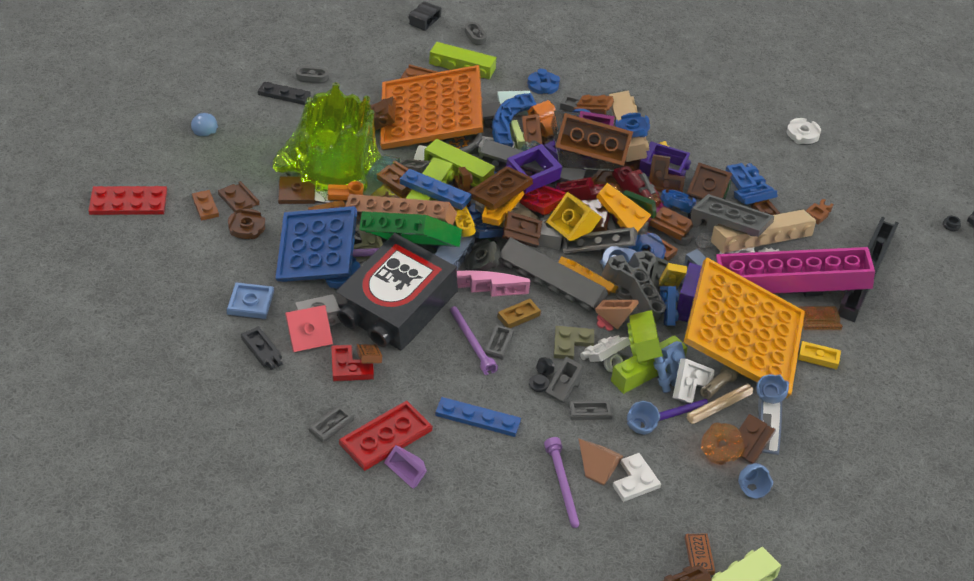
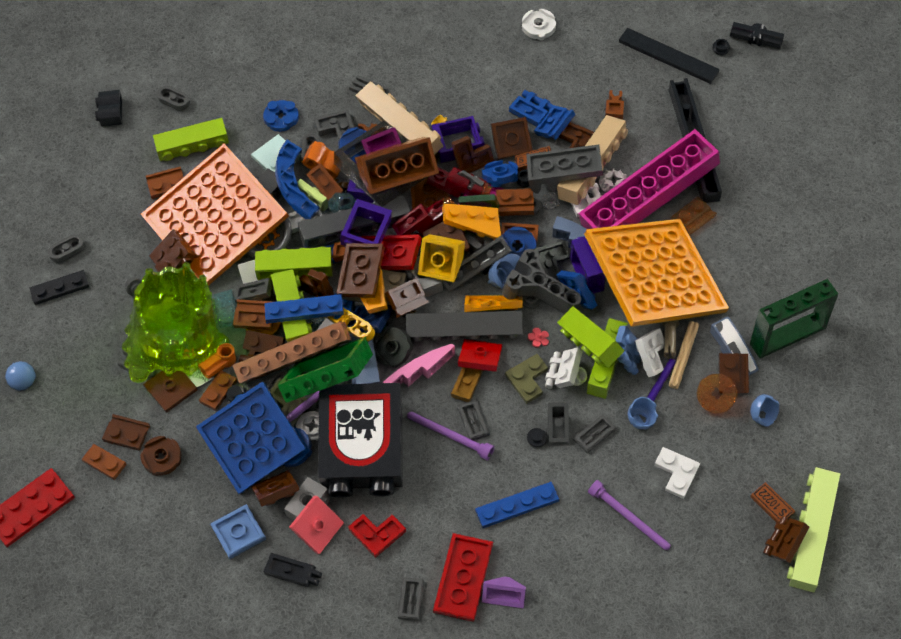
camera: 30 degrees left, 15 degrees up
dark orange tile [357,344,382,363] -> none
black plate [536,357,554,377] -> none
dark orange plate [574,95,614,115] -> none
nougat slope [578,438,623,485] -> none
nougat slope [595,300,639,329] -> none
blue plate [615,113,650,138] -> none
yellow plate [659,263,687,289] -> none
medium blue hair [757,374,789,404] -> none
yellow plate [798,341,841,369] -> none
none -> reddish brown plate [251,470,299,507]
none -> red plate [458,339,502,372]
none -> black tile [619,28,719,84]
none -> dark green window [750,279,838,359]

